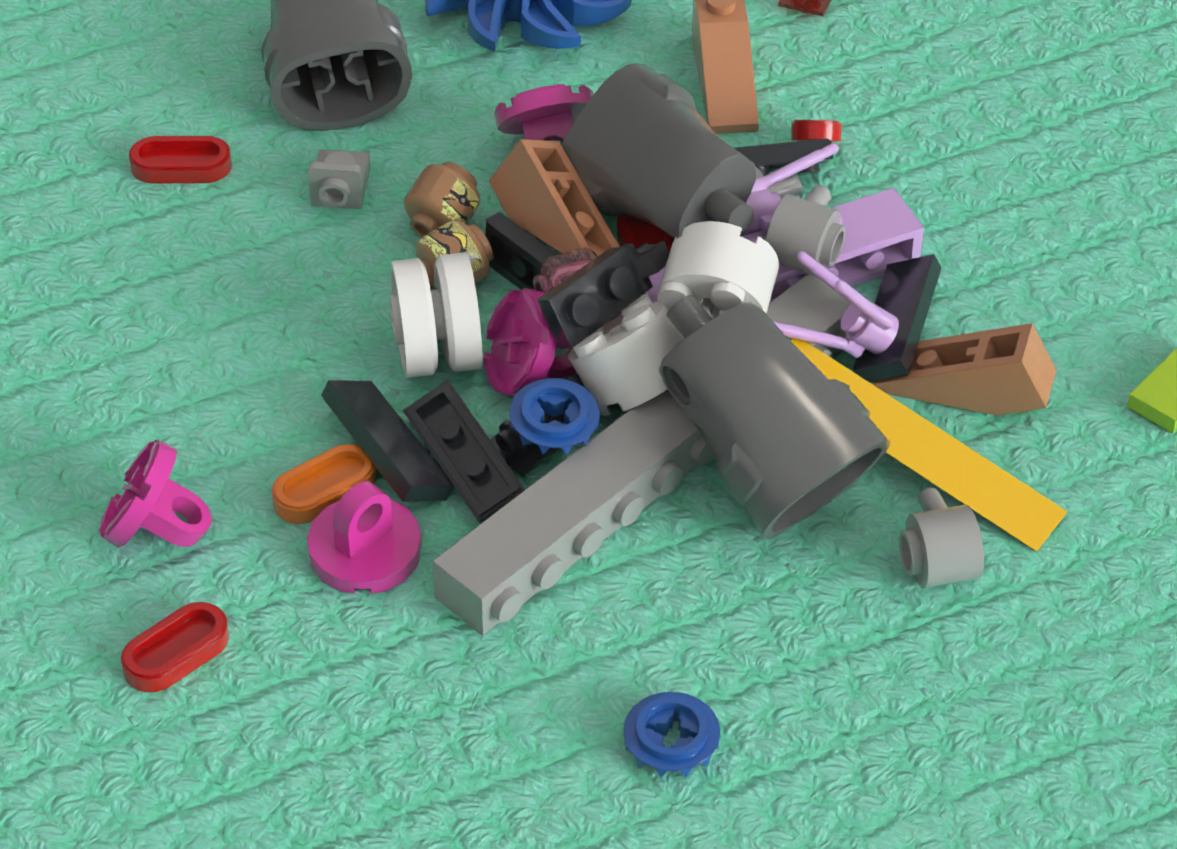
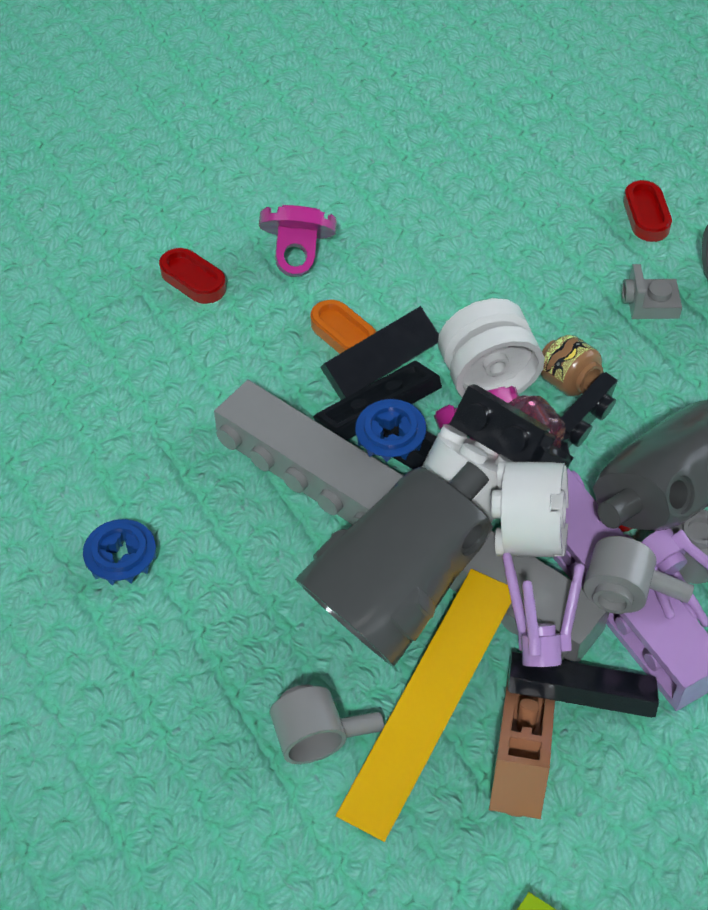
camera: 85 degrees right, 5 degrees up
dark pink tile [307,481,422,594] -> none
medium nougat head [404,162,480,237] -> none
nougat slope [489,139,619,267] -> none

